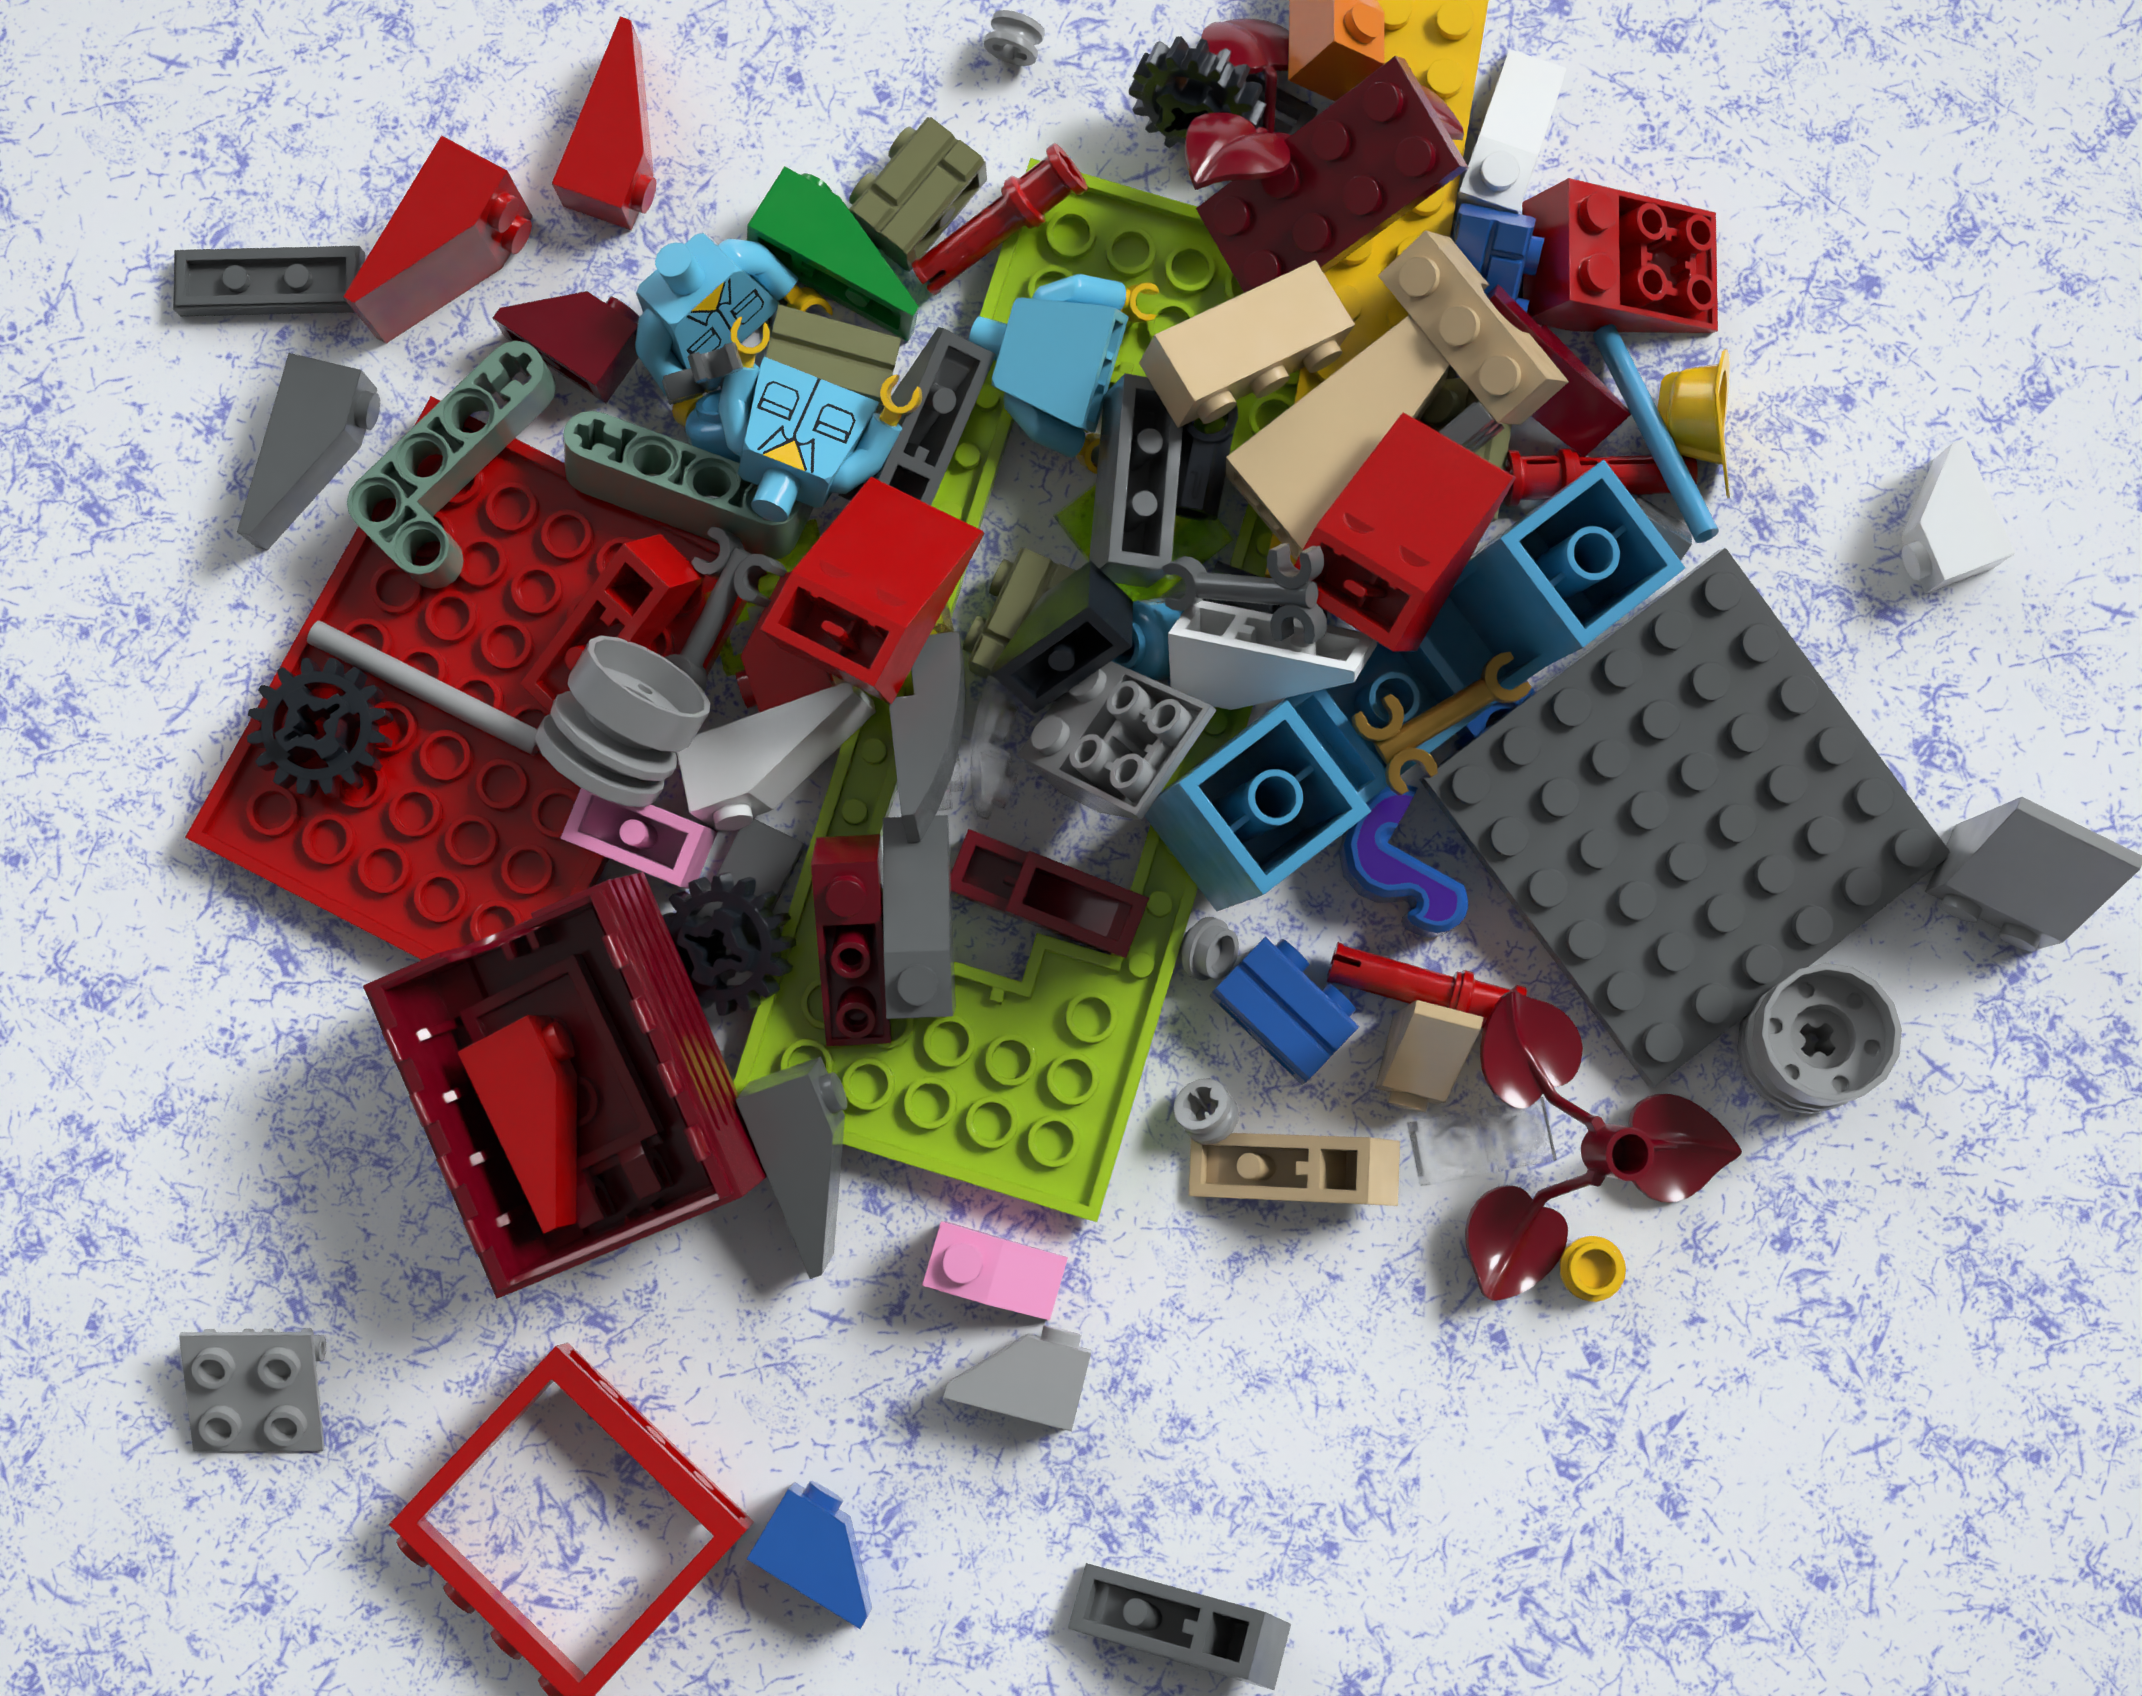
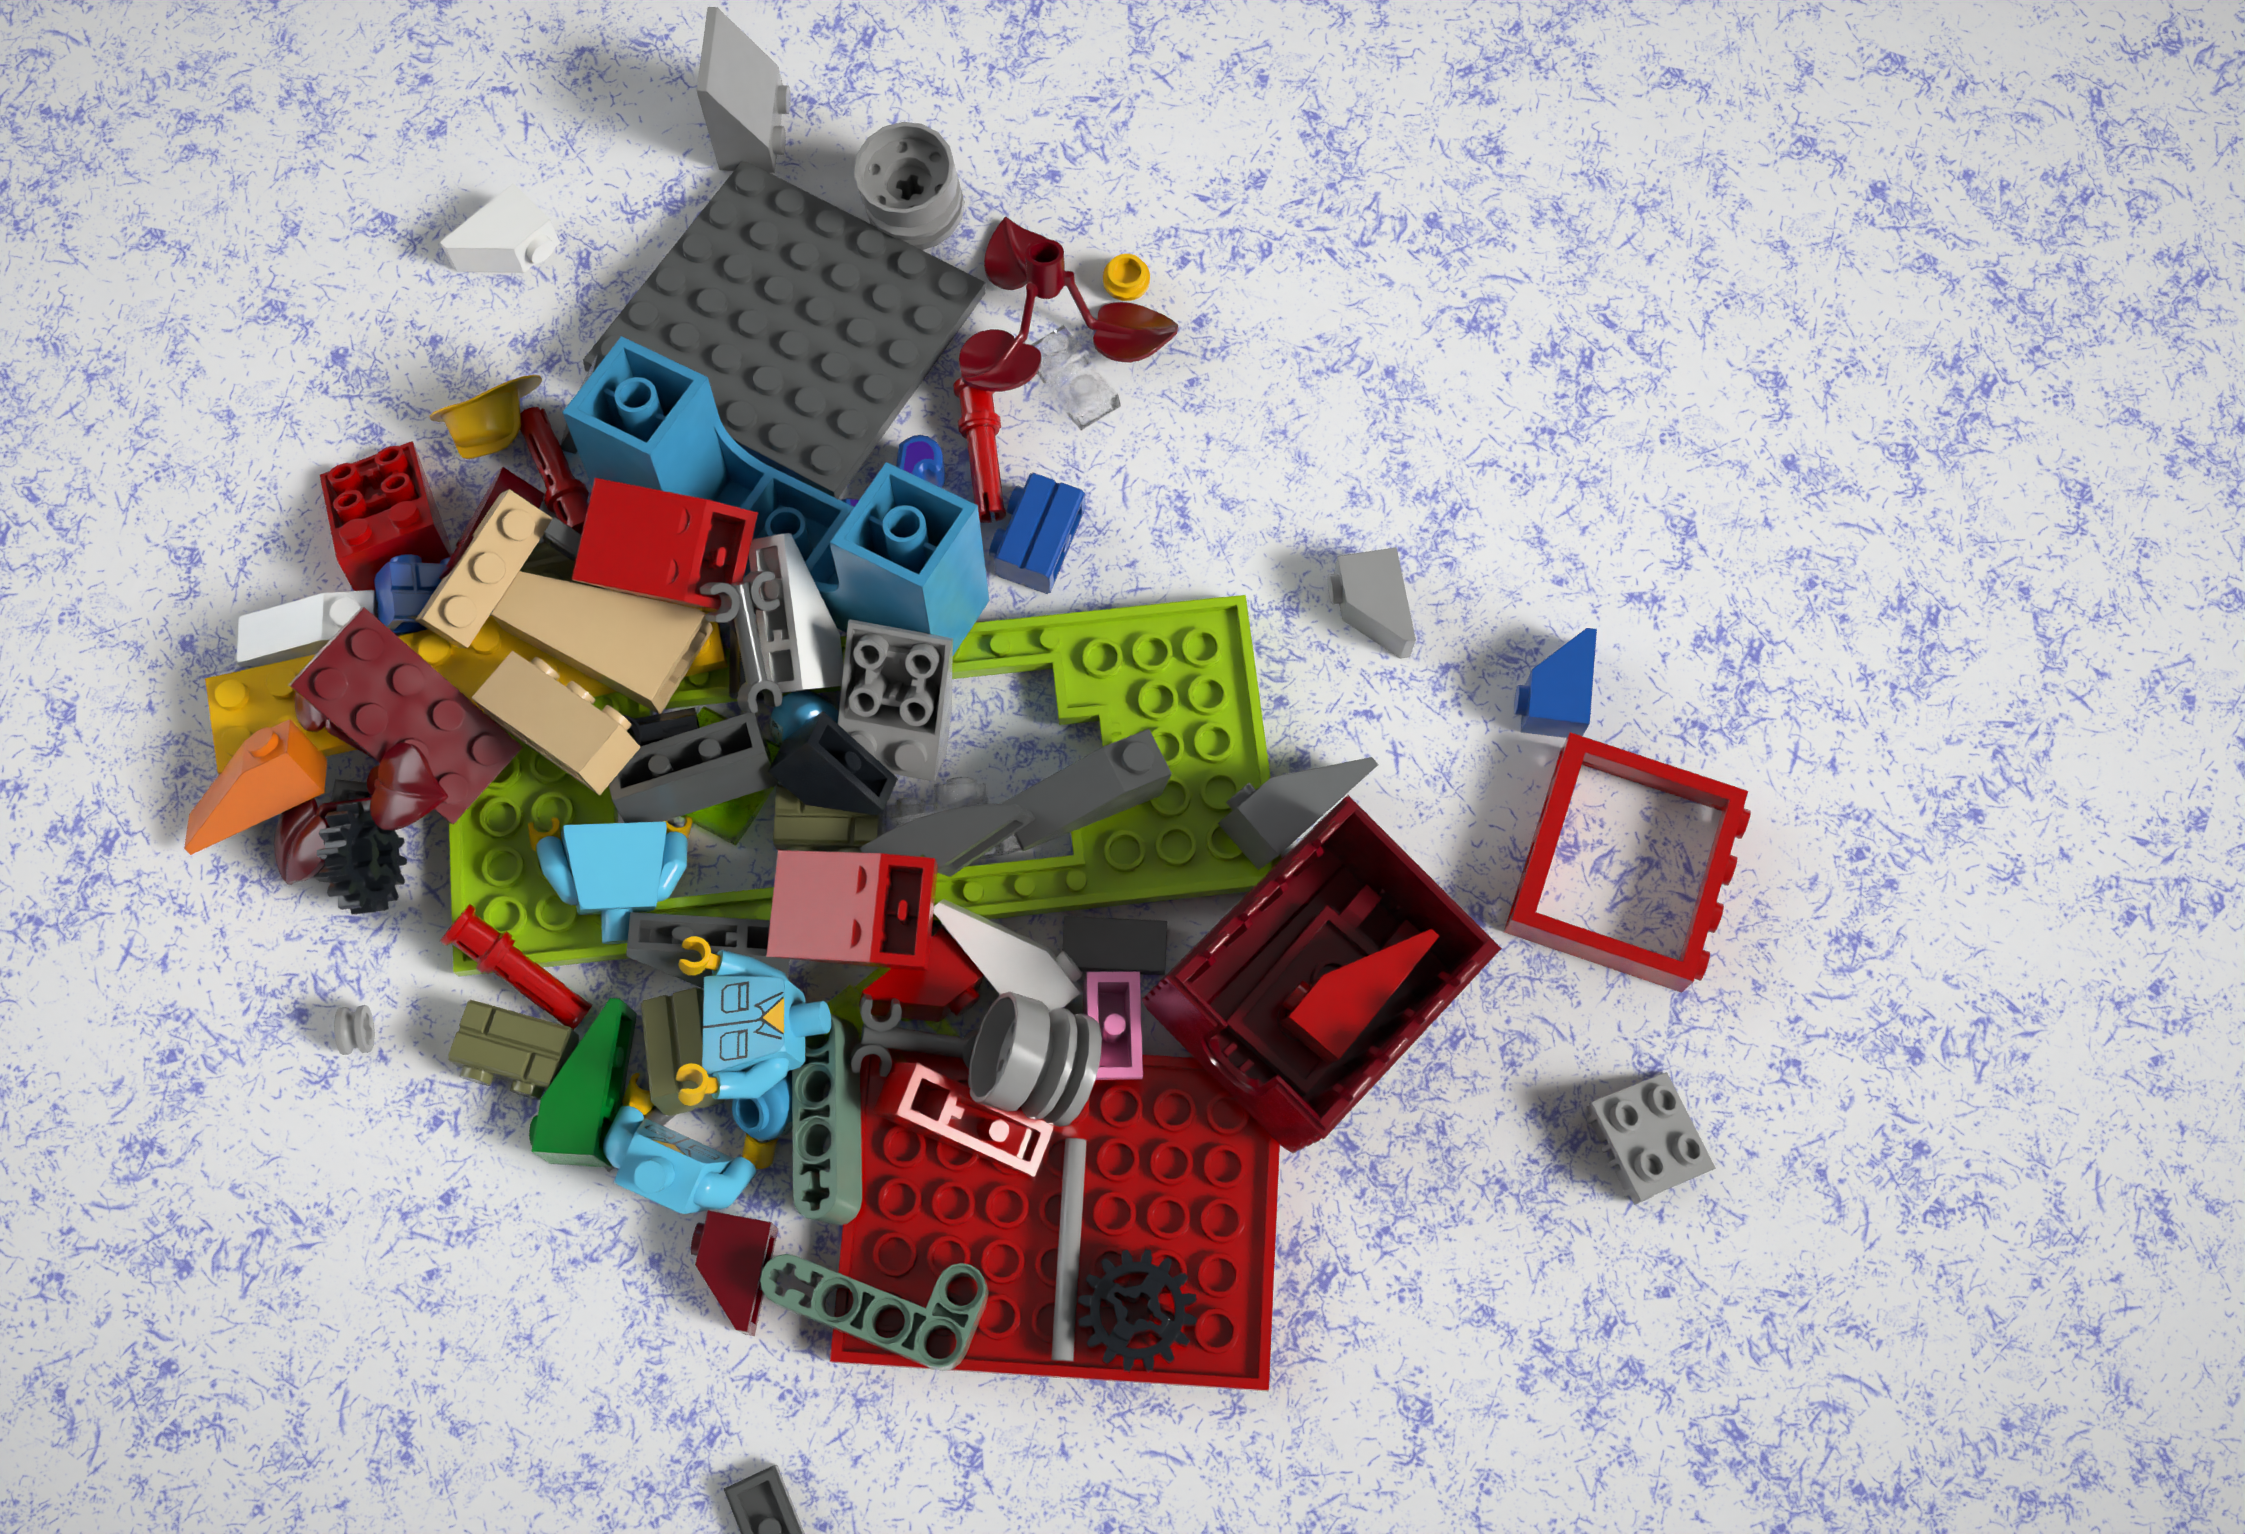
camera: 115 degrees left, 10 degrees down
dark grey slope [237,353,380,550] -> none
red slope [343,135,533,344] -> none
red slope [552,16,657,231] -> none
dark grey bar [662,342,743,405] -> none
black gear [662,873,796,1016] -> none
dark red slope [811,834,891,1047] -> none
bright pink slope [922,1221,1068,1320] -> none
dark red slope [951,829,1149,959] -> none
dark grey slope [1068,1563,1291,1690] -> none
light grey bush [1174,1078,1239,1145] -> none
light grey plate [1181,917,1239,981] -> none
tan slope [1189,1133,1400,1206] -> none
pearl gold bar [1352,652,1532,796] -> none
tan slope [1375,1000,1483,1113] -> none
dark azure bar [1593,324,1719,543] -> none

